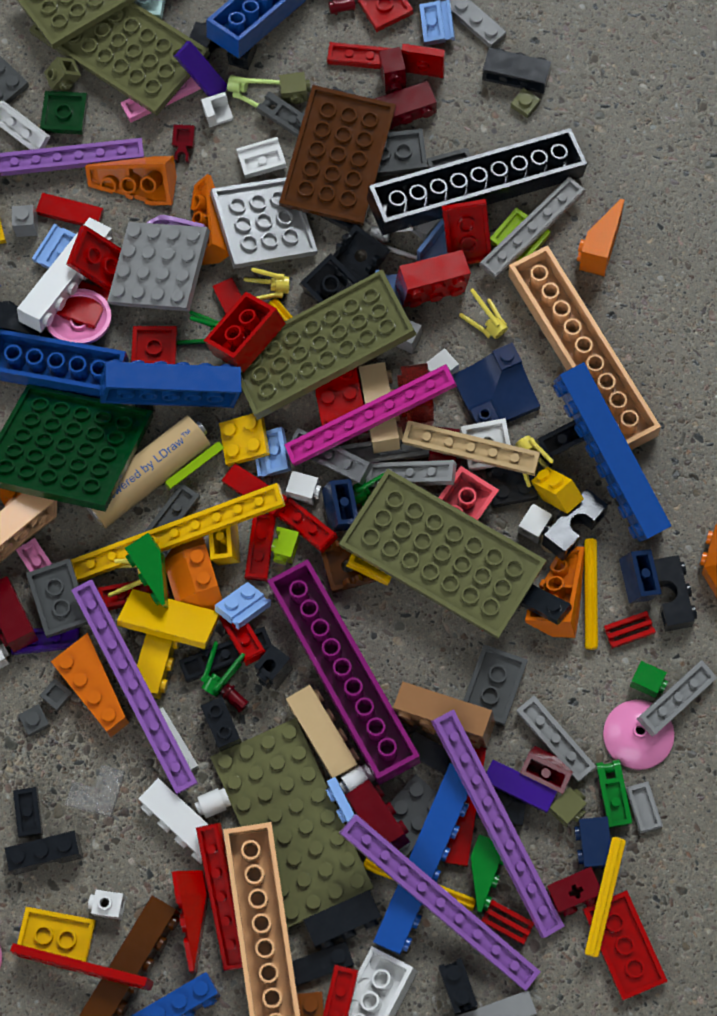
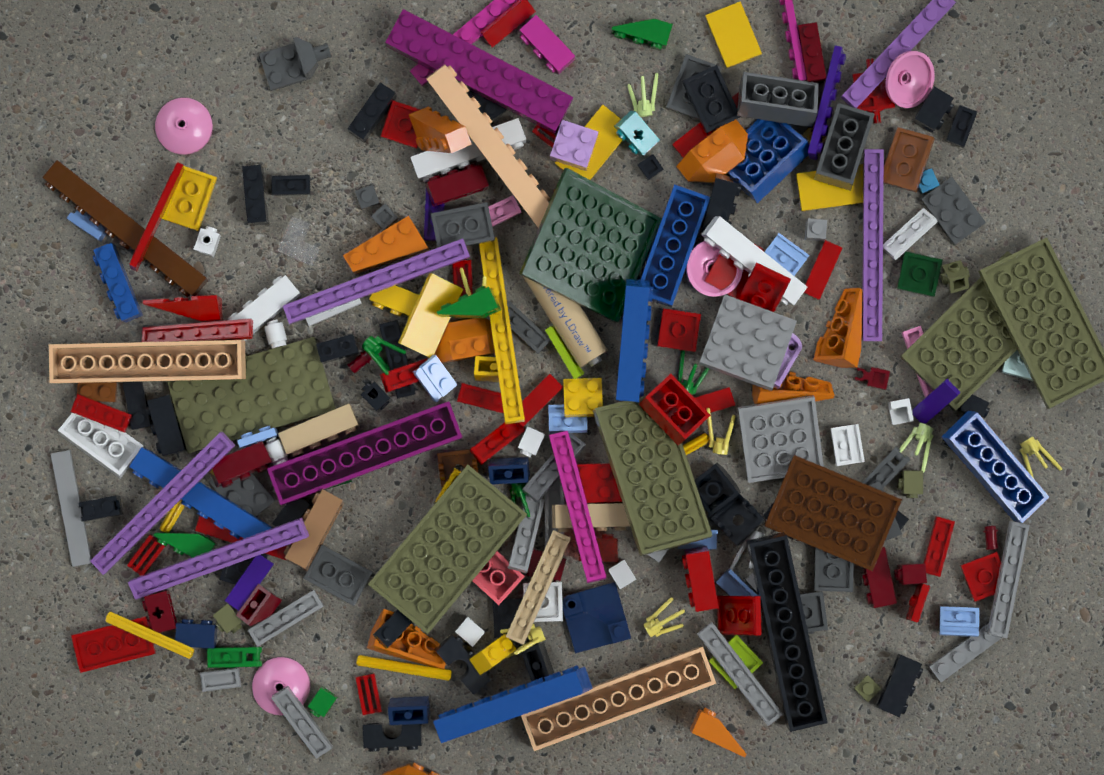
camera: 90 degrees right, 15 degrees up
lime brick [271,526,300,565] -> none

